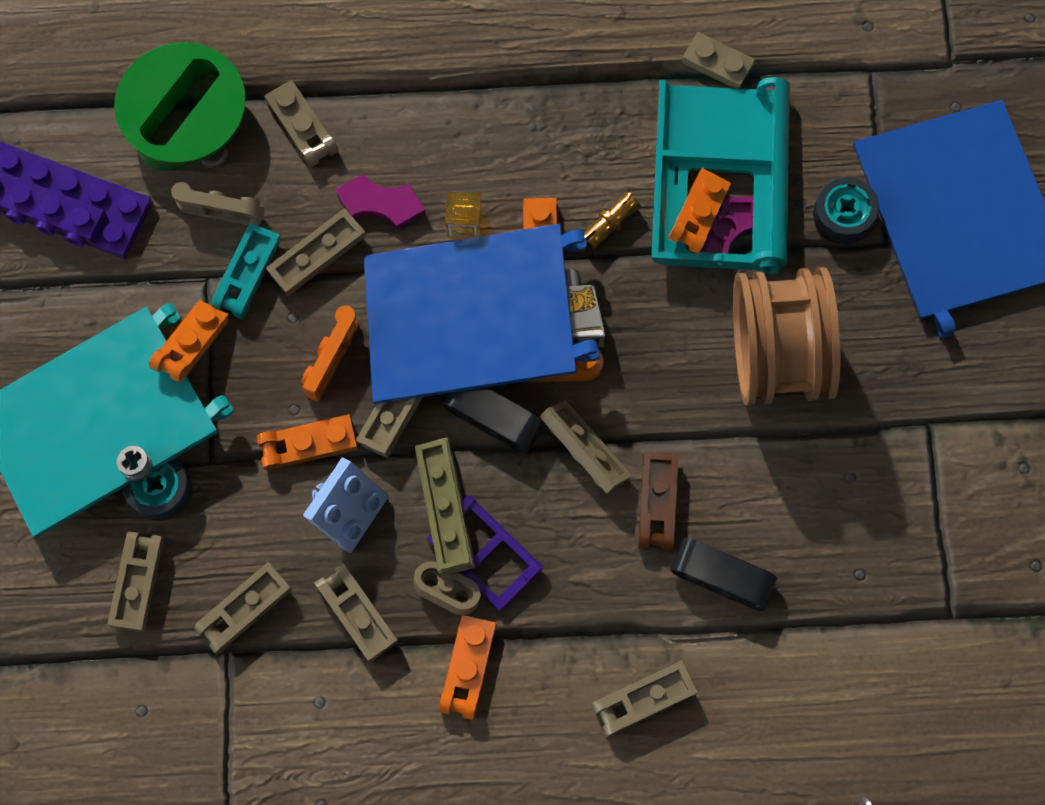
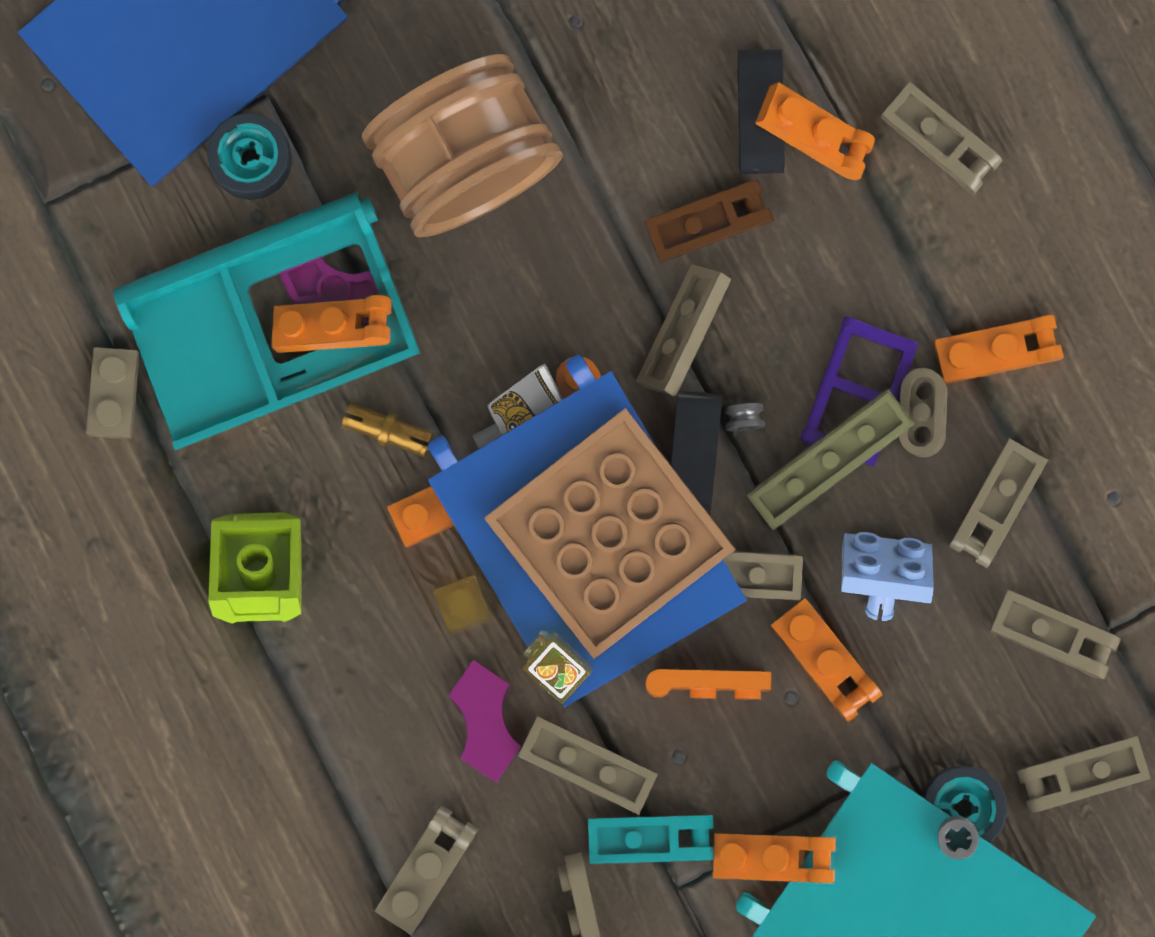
camera: 115 degrees left, 10 degrees up
none -> lime slope [208,512,302,624]
none -> medium nougat plate [484,407,736,659]
none -> clear yellow brick [522,631,593,705]
none -> flat silver bush [724,403,765,431]
none -> orange plate [755,82,875,180]

